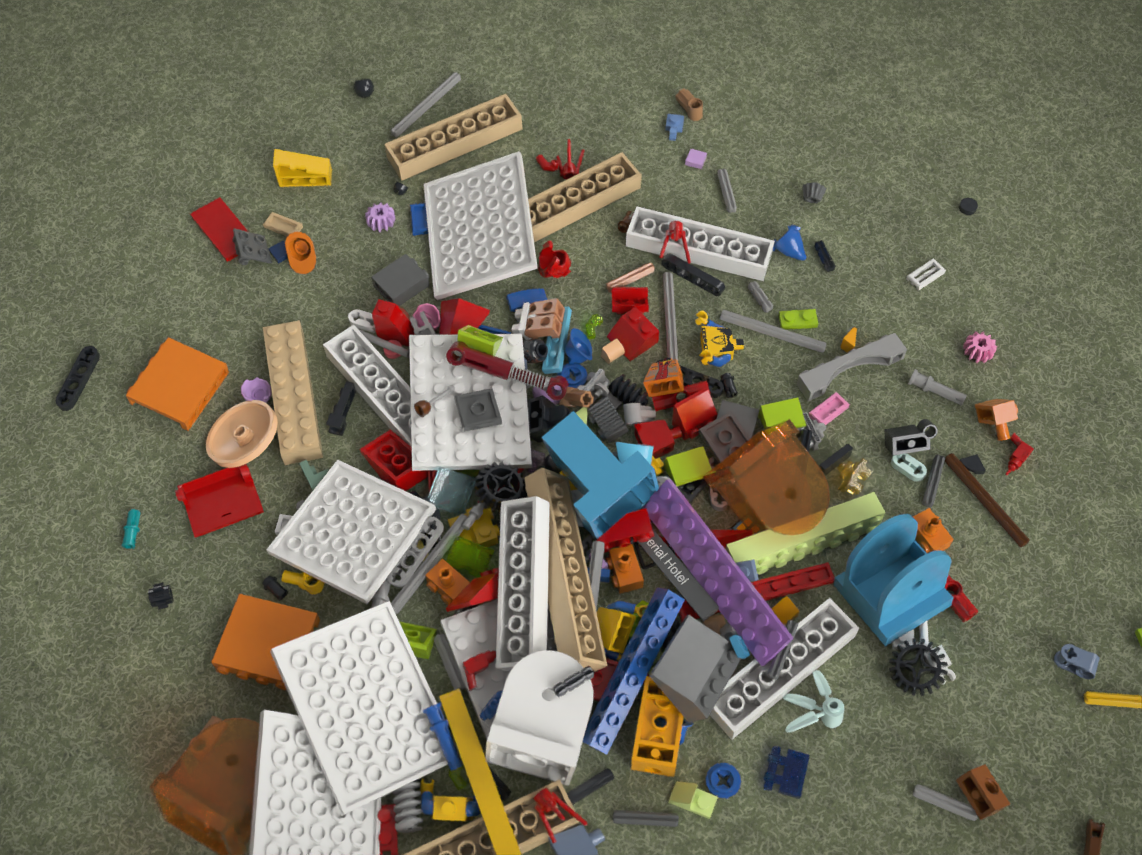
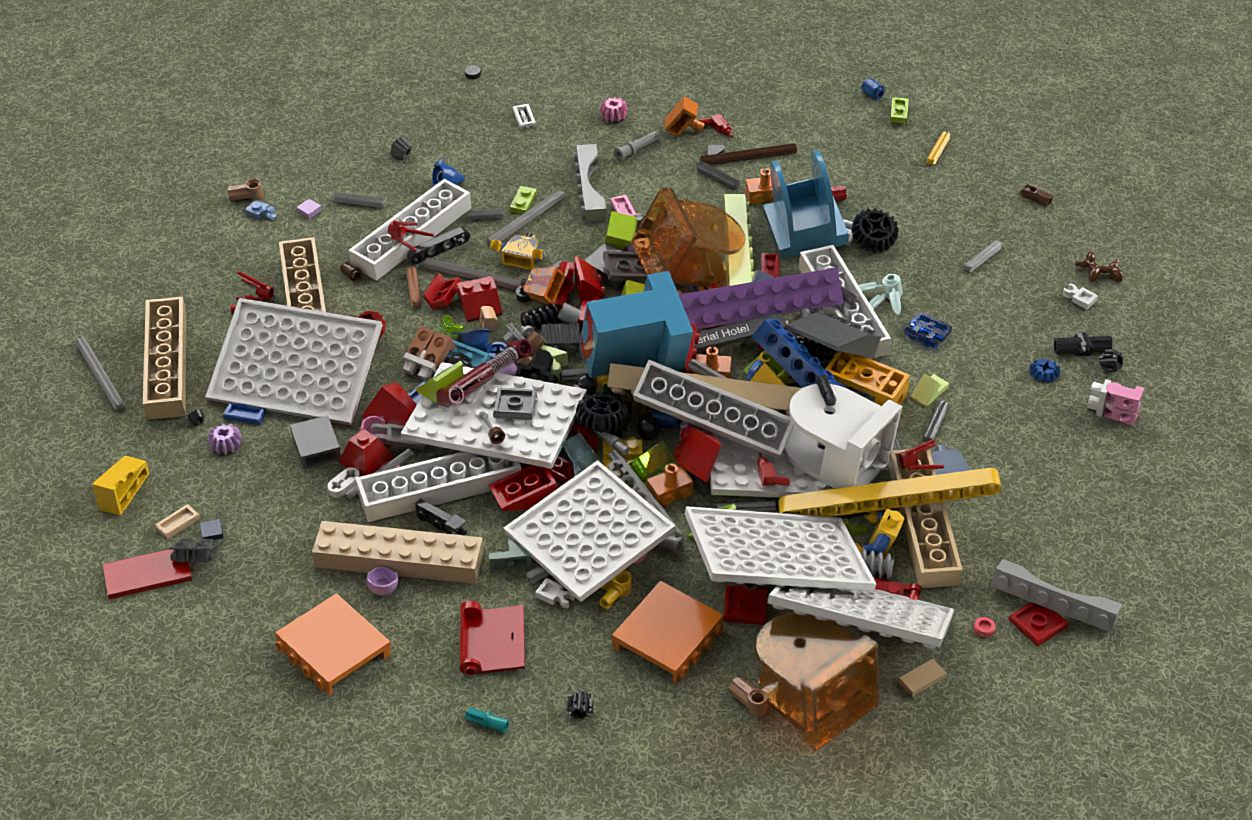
camera: 70 degrees left, 15 degrees down
black beam [55,346,100,411] -> none
light nougat dish [206,400,278,468] -> none
black pin [262,575,288,601] -> none
orange piece [285,232,316,274] -> none
black piece [353,78,374,98] -> none
blue pin [422,702,463,771] -> none
blue gear [480,690,503,721] -> none
blue slope [506,289,547,312] -> none
blue gear [706,763,741,799] -> none
black pin [720,373,738,398] -> none
dark azure tile [729,635,750,659] -> none
black axle [814,240,836,272] -> none
light orange slope [841,327,857,353] -> none
black hinge [884,419,938,455] -> none
light aqua beam [891,453,927,482] -> none
dark orange brick [956,764,1010,820] -> none
sand blue piece [1054,644,1100,679] -> none

